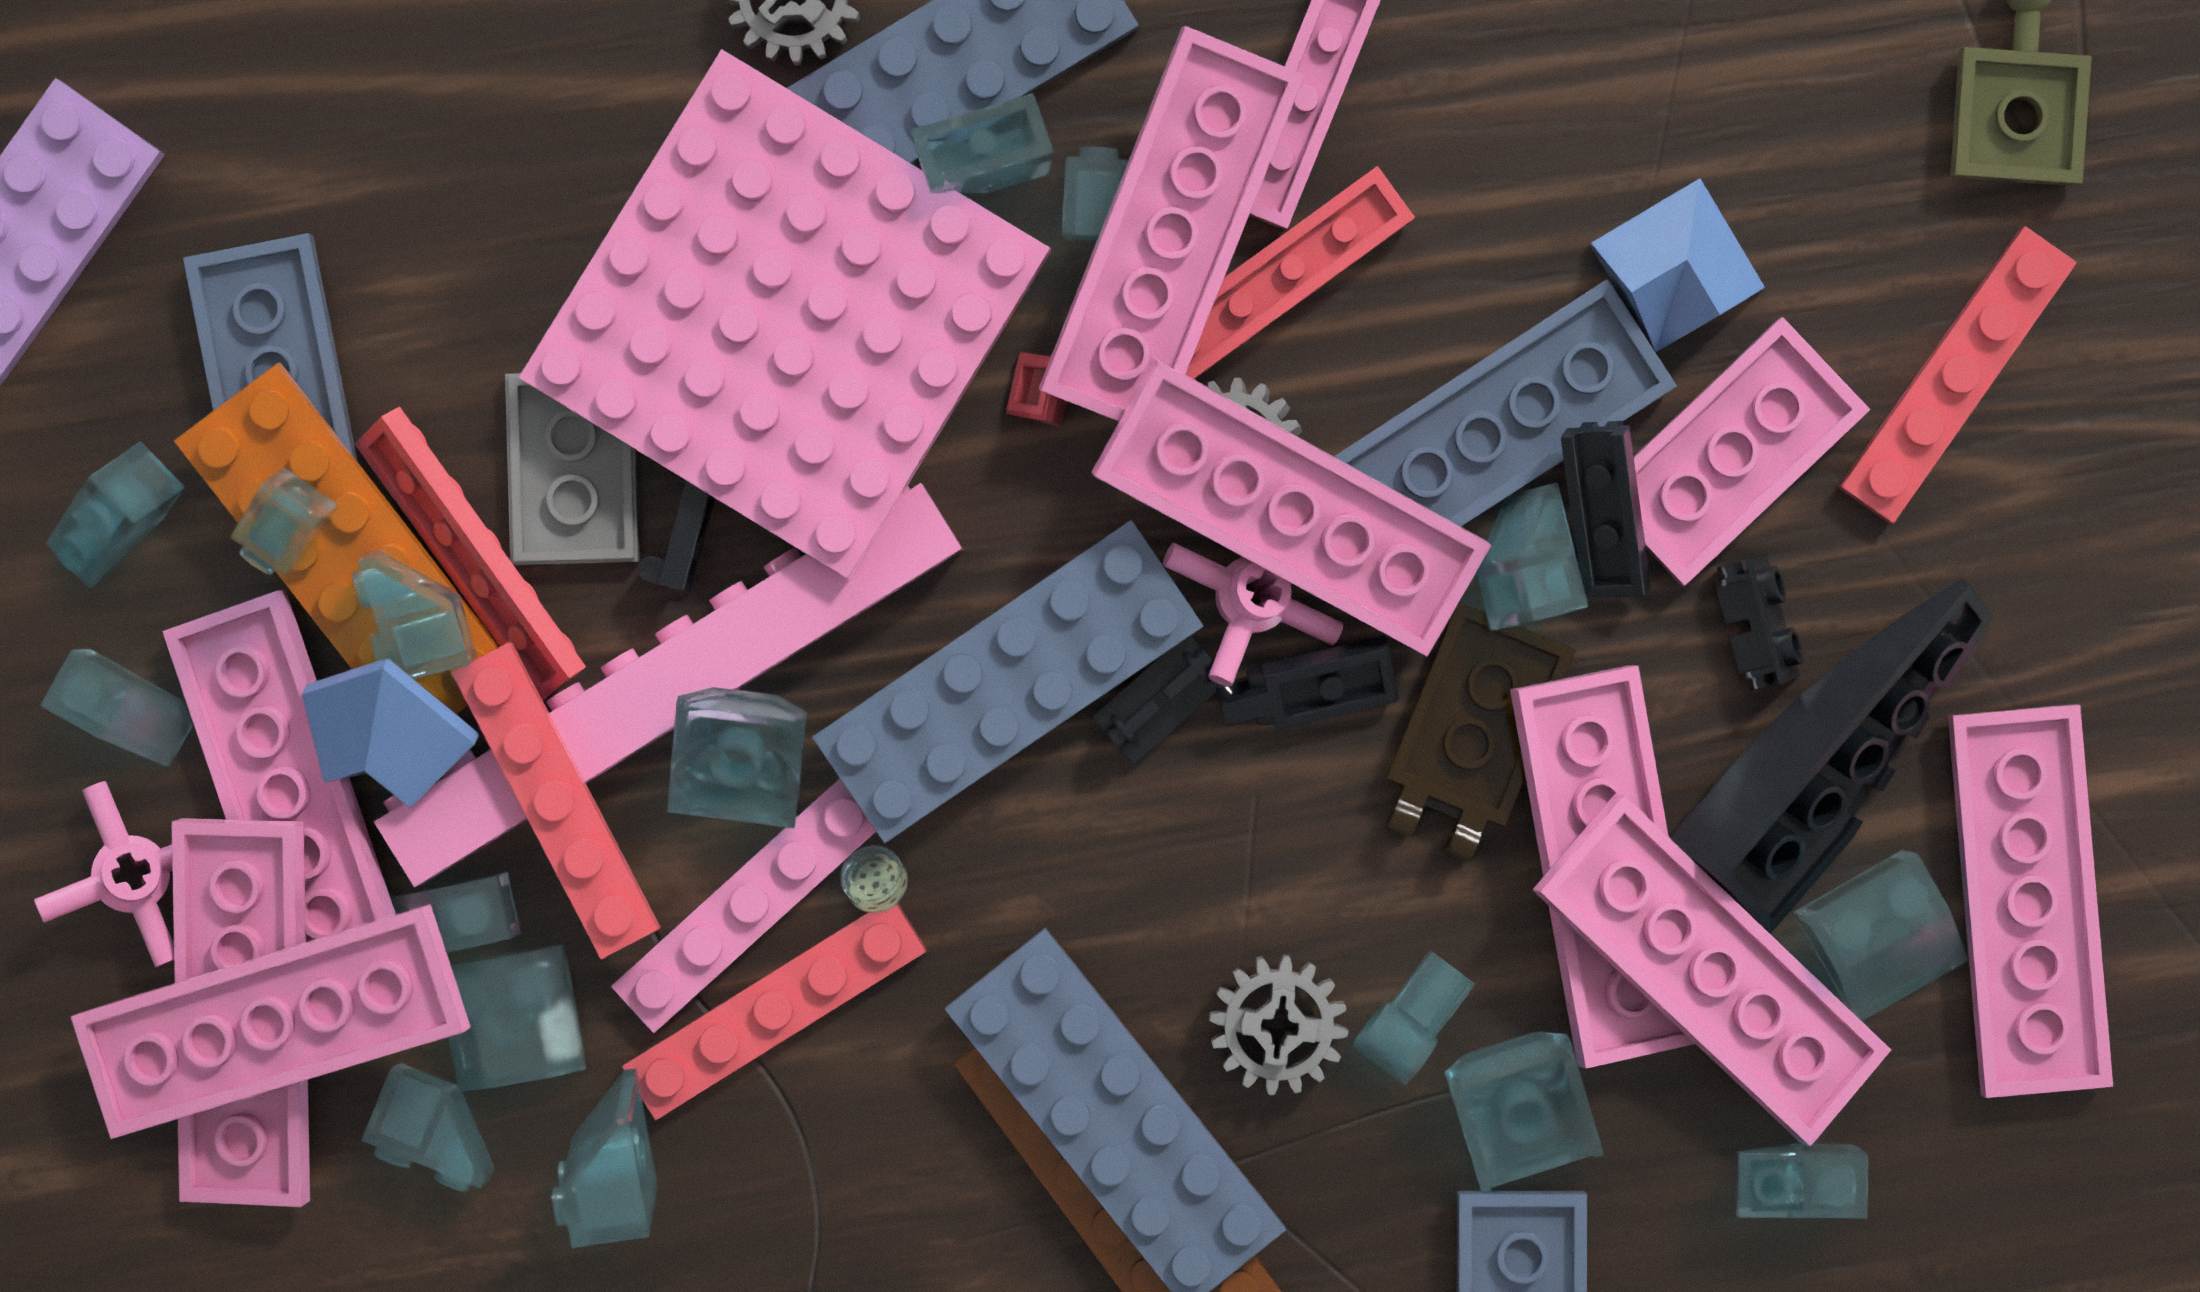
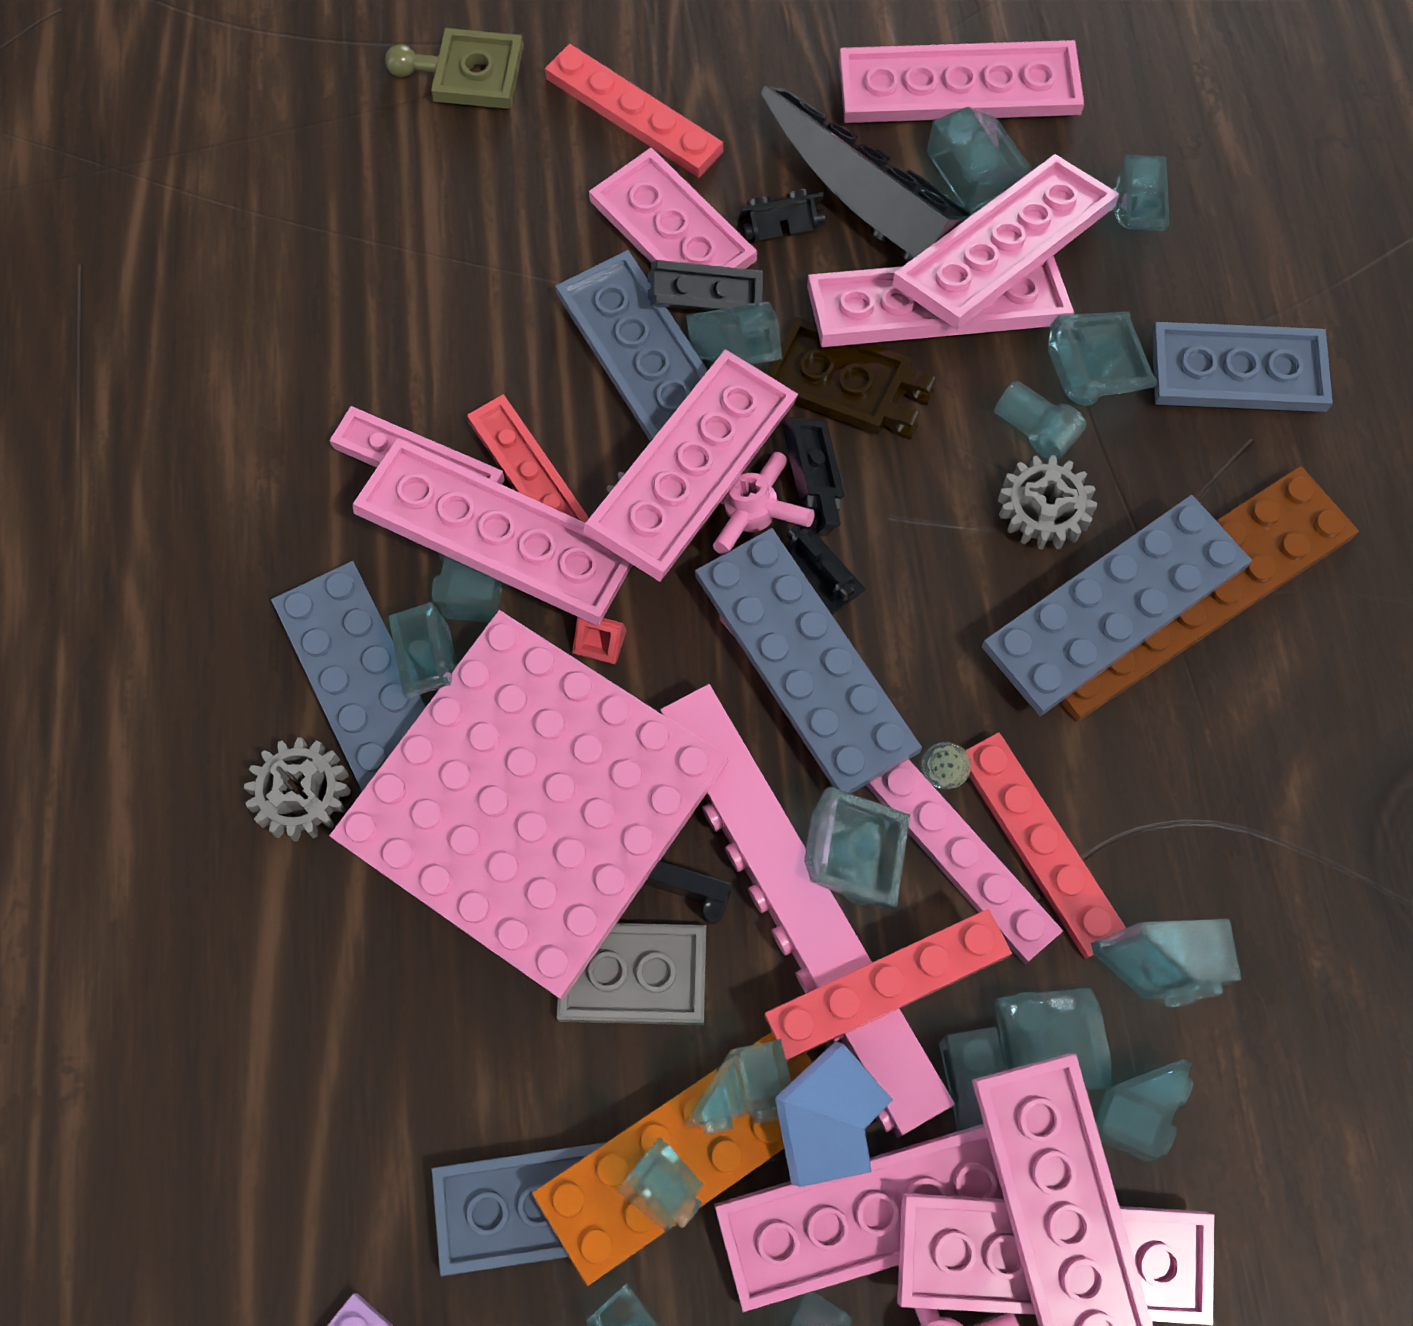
camera: 85 degrees left, 20 degrees down
coral plate [355,406,586,701] -> none
medium blue slope [1589,178,1765,353] -> none

